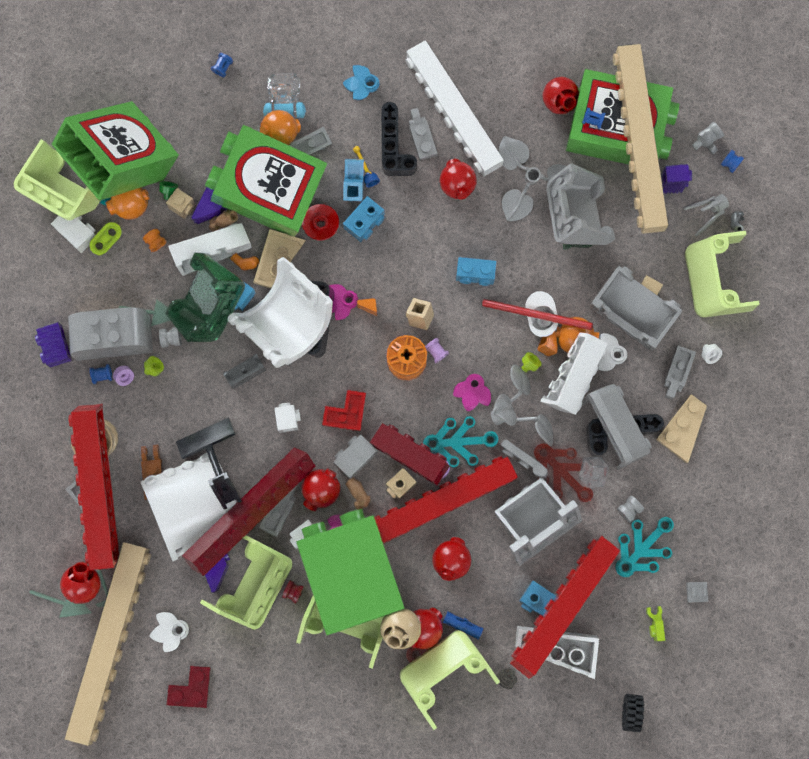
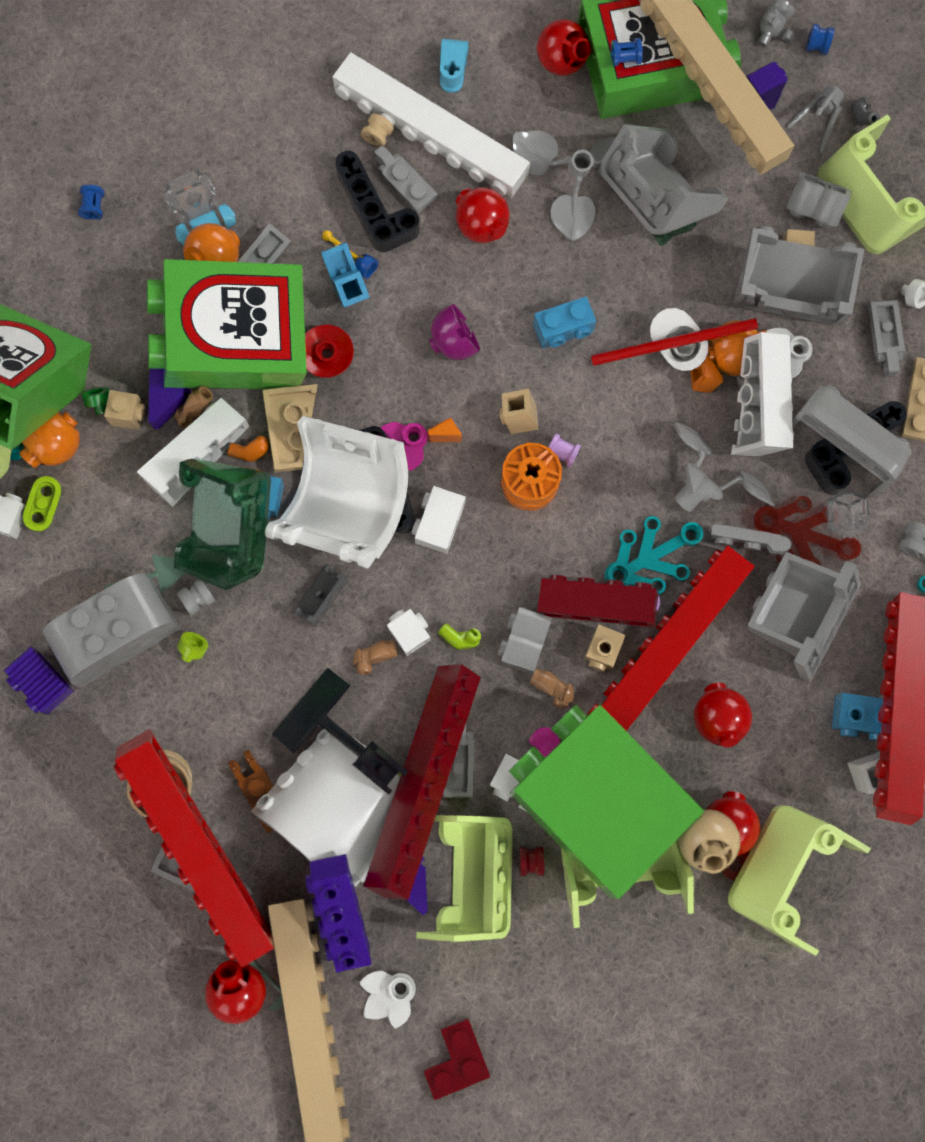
camera: 30 degrees left, 0 degrees up
sand green piece [29,590,92,618] -> none
blue bush [90,364,113,384] -> none
lavender tile [113,366,134,386] -> none
orange wheel [143,229,167,252] -> none
red brick [301,468,340,512] -> none
red plate [322,390,366,432] -> none
dark azure plate [343,65,380,100] -> none
dark azure brick [343,196,385,242] -> none
blue pin [442,611,484,640] -> none
dark pink plate [453,374,491,411] -> none
clear smoke tile [496,668,517,689] -> none
lime tile [521,352,541,372] -> none
none -> dark purple brick [306,854,372,973]
none -> medium nougat arm [353,640,398,675]
none -> tan wheel [360,113,394,148]
none -> white brick [412,486,466,554]
none -> magenta cylinder [429,304,480,361]
none -> lime arm [438,623,481,650]
none -> medium azure piece [440,38,469,93]
none -> light grey brick [786,172,852,228]

